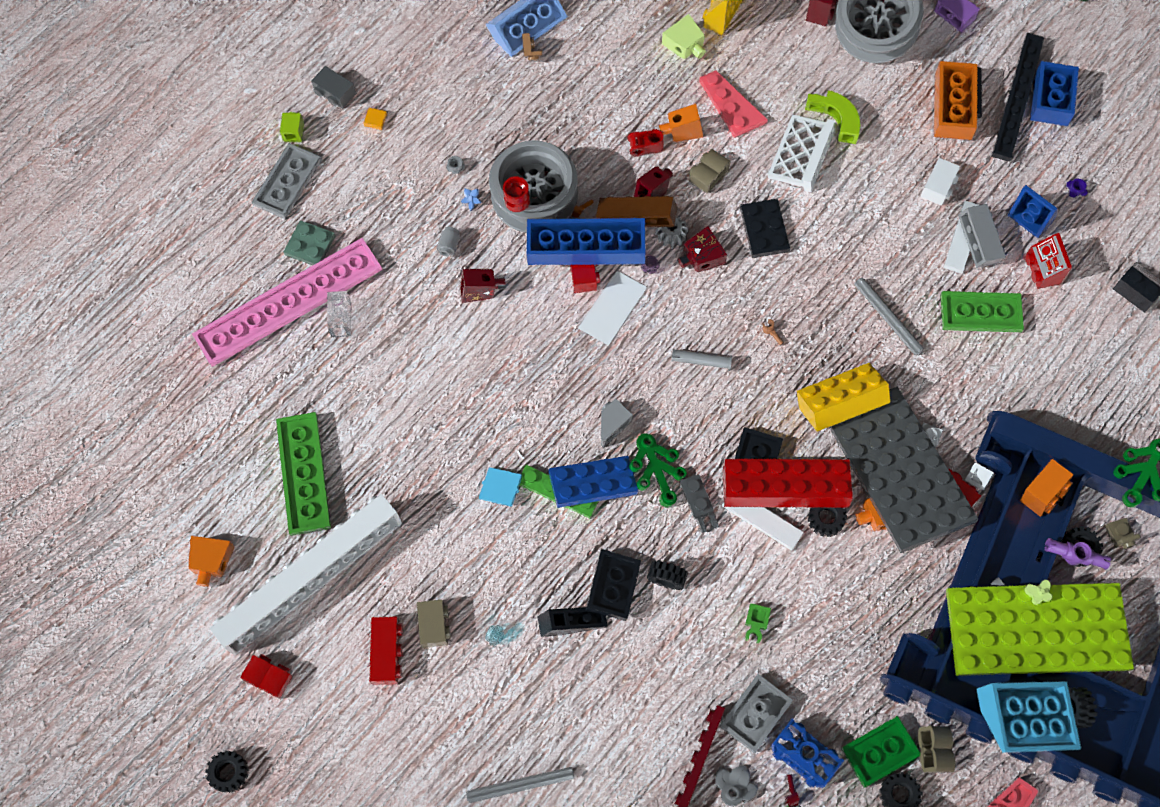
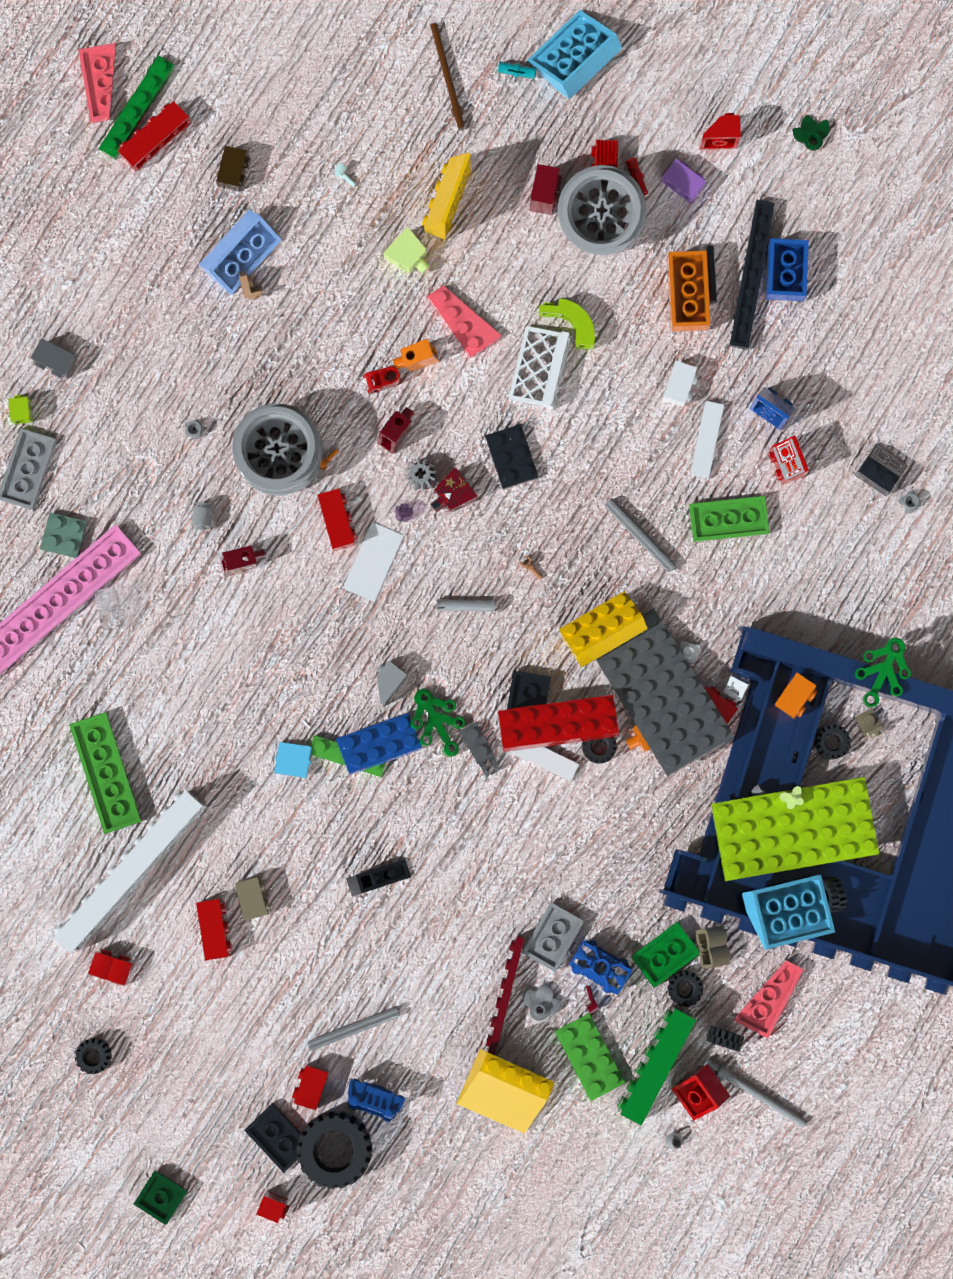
camera: 10 degrees left, 15 degrees up
orange torso [188,536,235,587] -> none
light orange tile [363,108,387,130] -> none
medium blue plant [461,188,482,211] -> none
clear light blue plate [485,625,504,646] -> none
red wheel [503,176,530,212] -> none
blue brick [526,218,645,265] -> none
black plate [585,549,641,621] -> none
reddish brown brick [596,196,678,227] -> none
black tyre [647,560,688,590] -> none
dark tan brick [689,149,731,193] -> none
bright green plate [745,603,771,644] -> none
light grey plate [747,696,771,720] -> none
light grey brick [958,204,1006,268] -> none
medium lavender pin [1045,538,1111,570] -> none
dark purple plate [1066,178,1088,198] -> none

